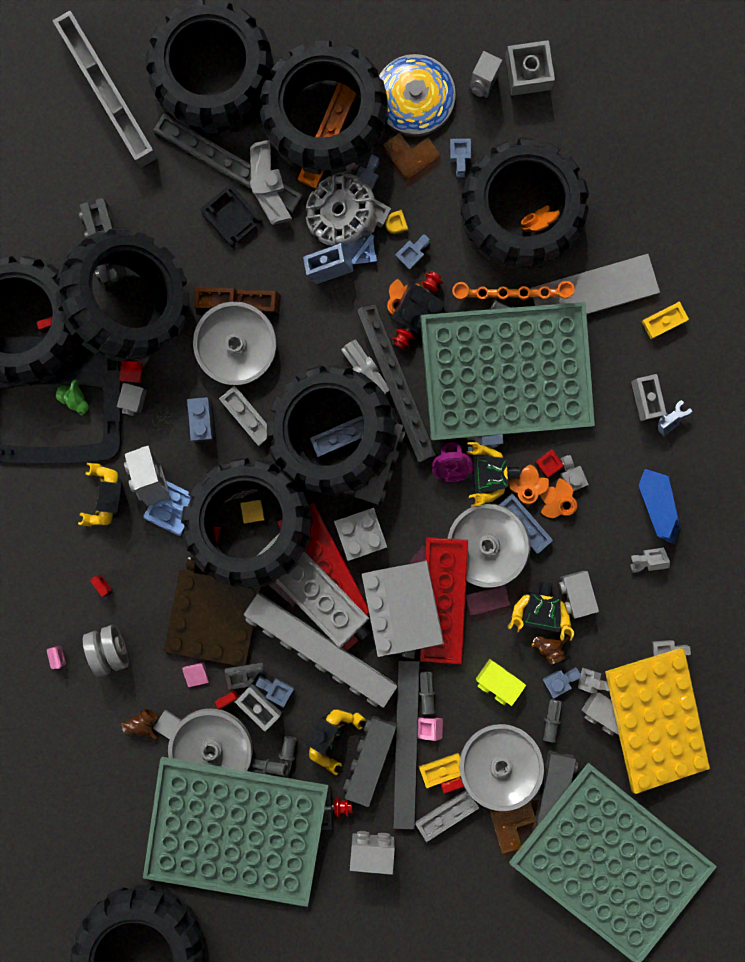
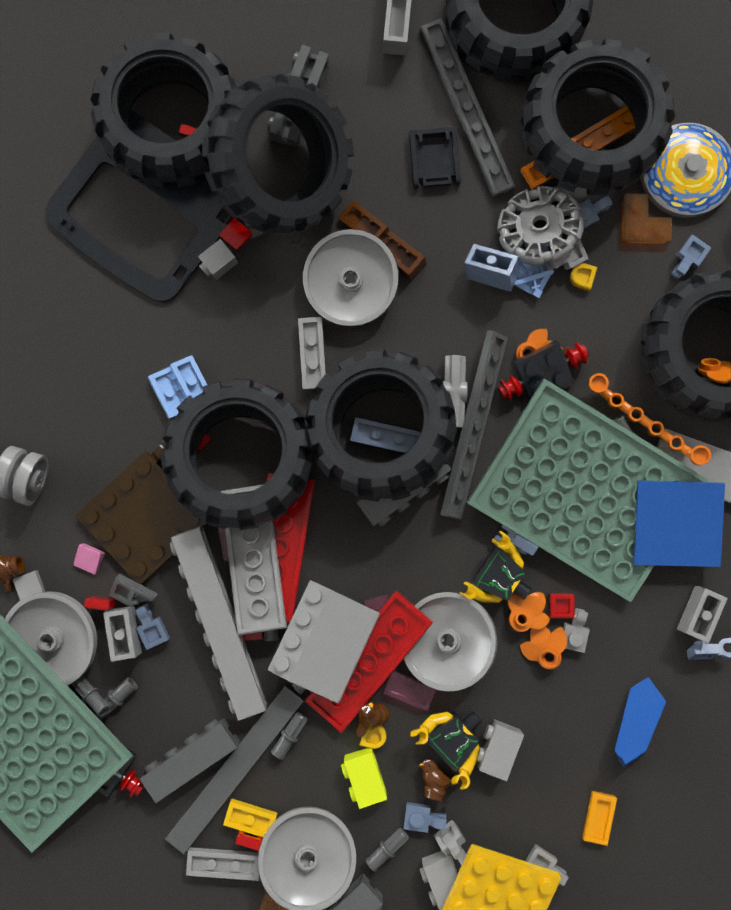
camera: 35 degrees right, 0 degrees up
bright green animal [56,379,89,416] -> none
torso [78,463,121,527] -> none
red tile [90,575,113,597] -> none
brick [124,446,171,506] -> none
sand blue brick [187,397,215,442] -> none
yellow tile [241,500,265,524] -> none
light grey plate [250,140,292,225] -> none
torso [306,710,366,775] -> none
light grey brick [334,508,387,561] -> none
light grey brick [350,831,395,874] -> none
sand blue plate [395,234,430,270] -> none
bright pink slope [417,717,443,741] -> none
magenta tile [432,442,474,482] -> none
sand blue plate [499,493,553,554] -> none
light grey plate [630,547,670,573] -> none
none -> reddish brown animal [356,702,389,737]
none -> yellow tile [360,726,386,749]
none -> light orange tile [582,791,617,846]
none -> blue piece [634,481,725,567]

